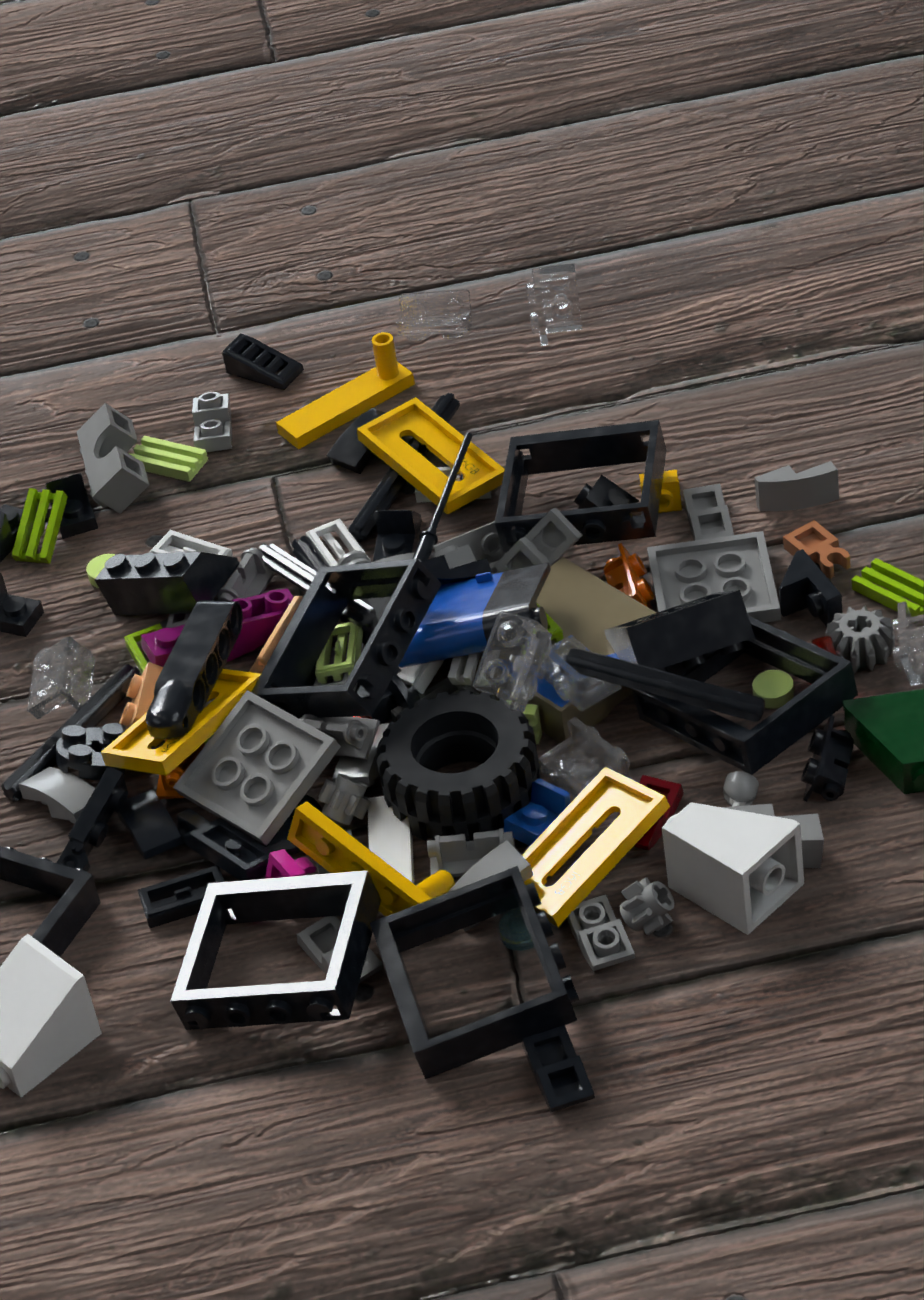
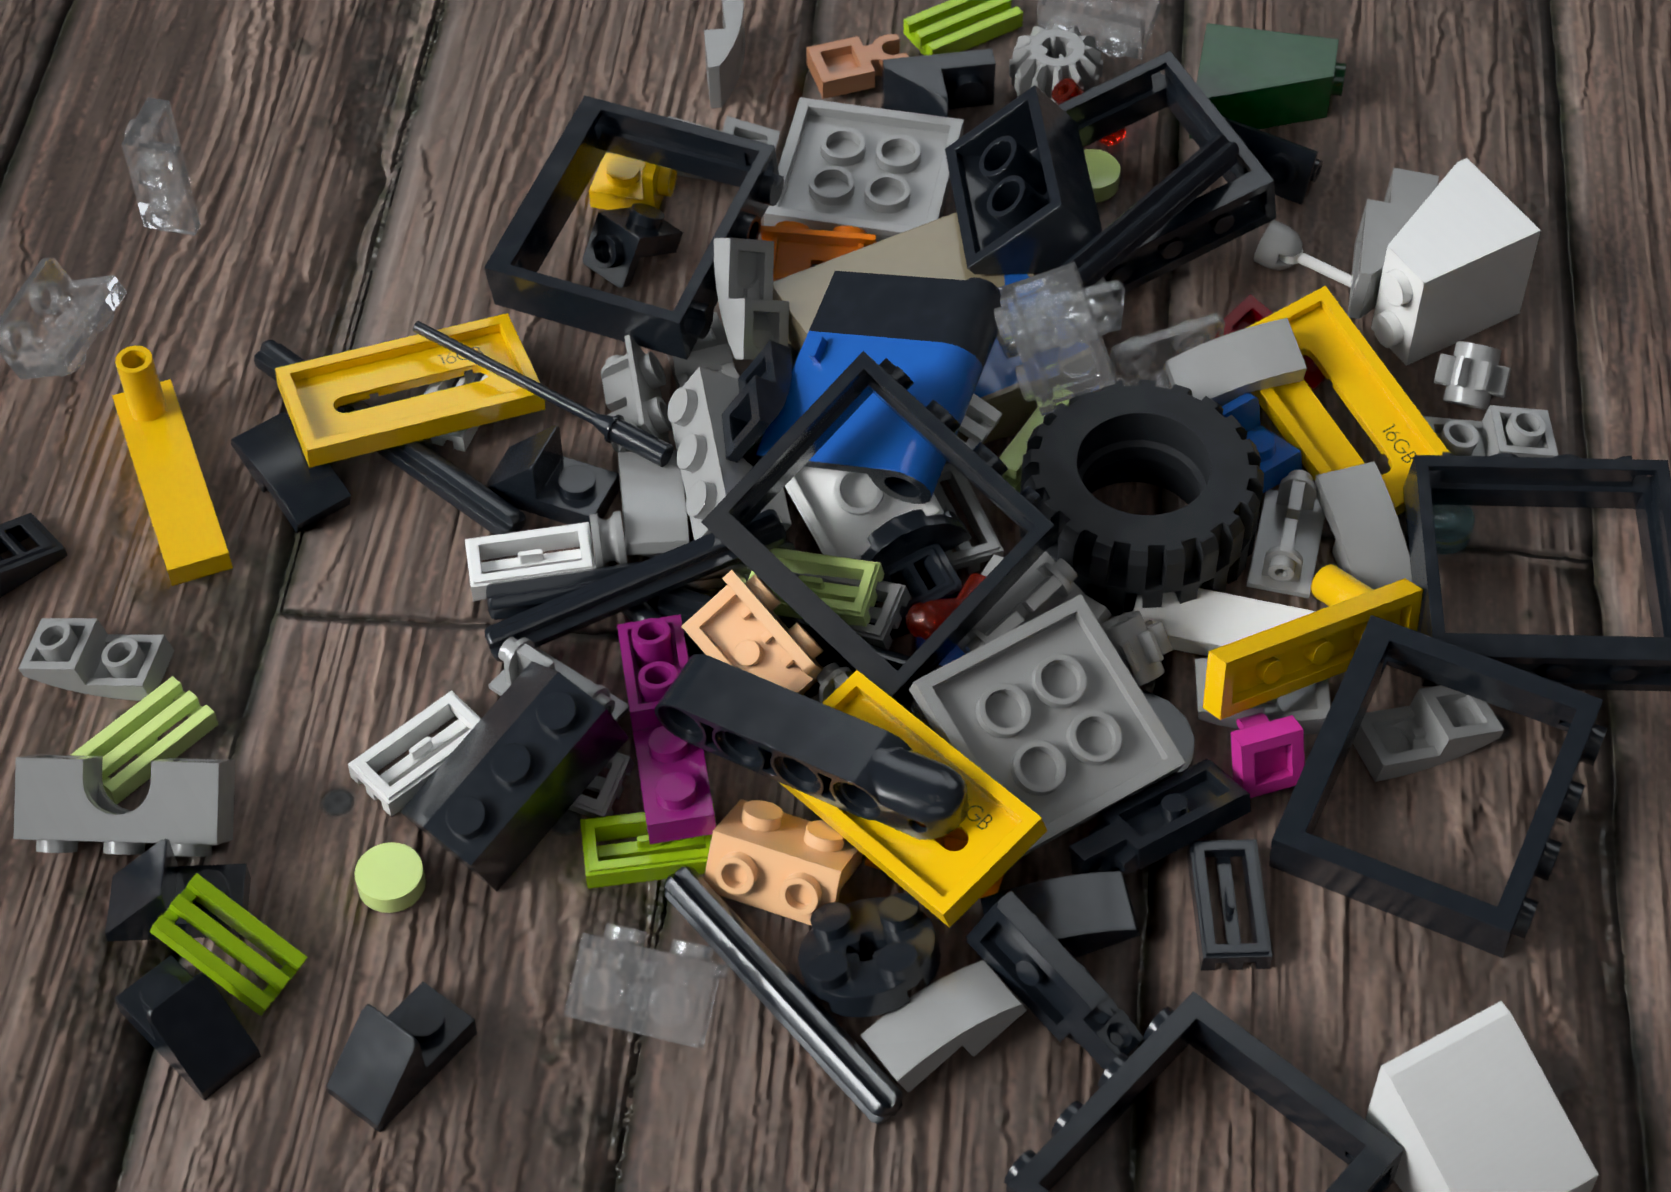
camera: 80 degrees left, 10 degrees up
none -> light grey slope [1165,318,1307,407]

